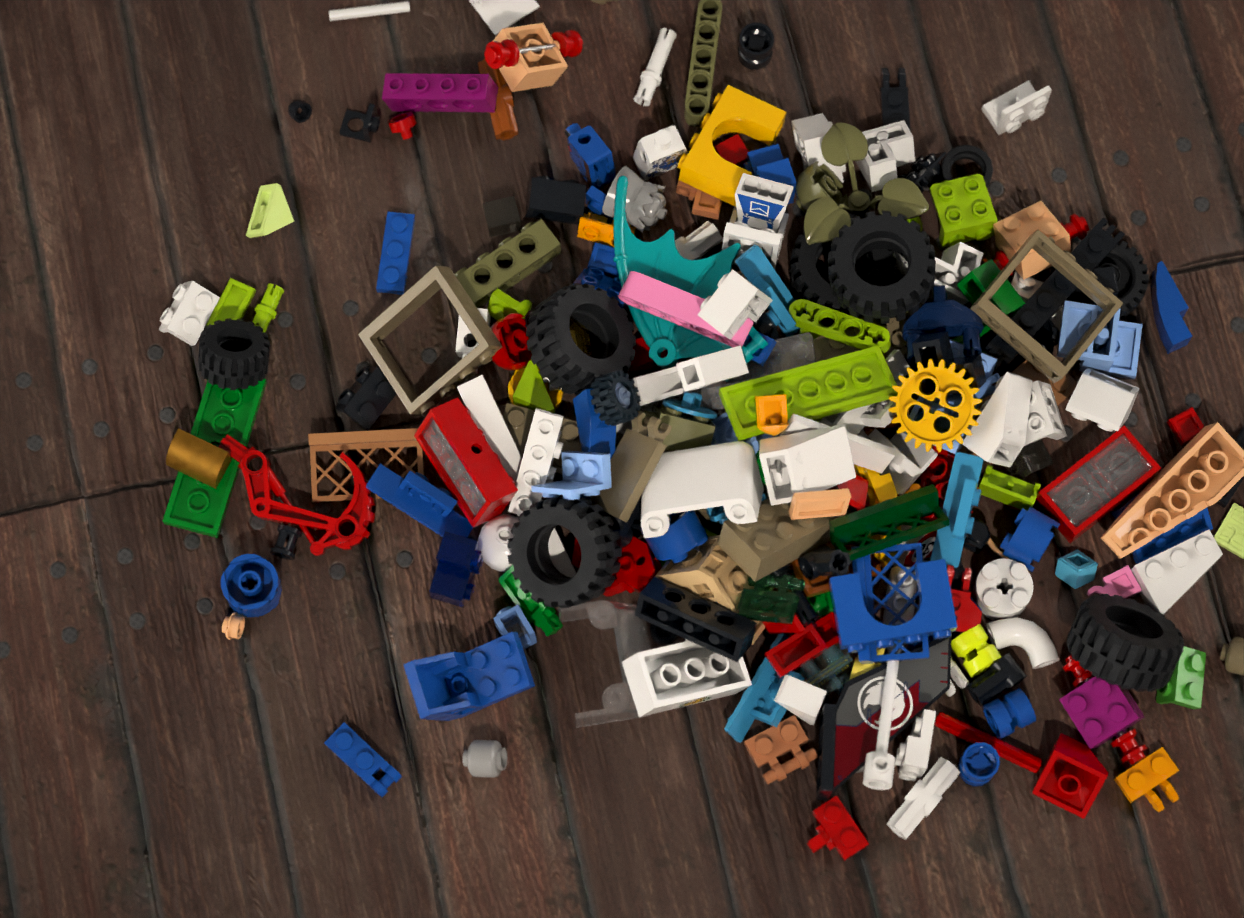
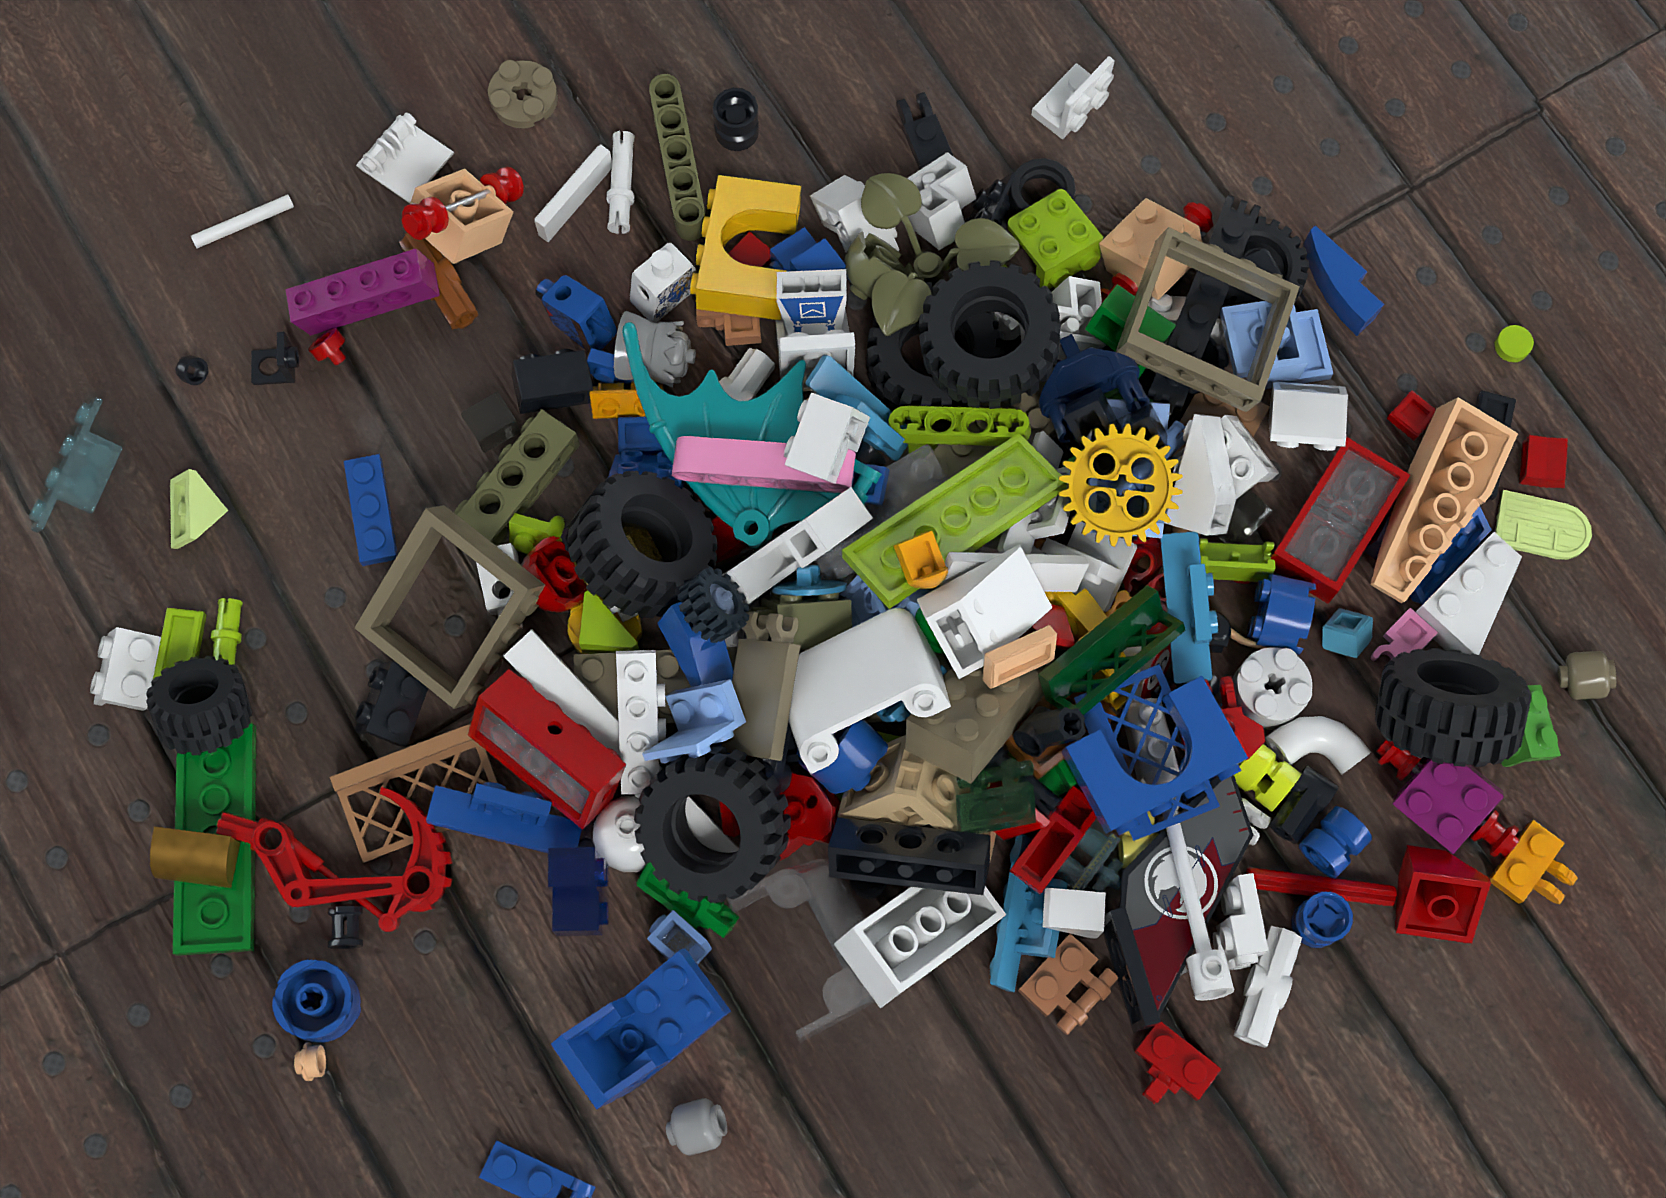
camera: 20 degrees left, 0 degrees up
none -> clear light blue bracket [29,397,123,533]
none -> white tile [535,144,612,242]

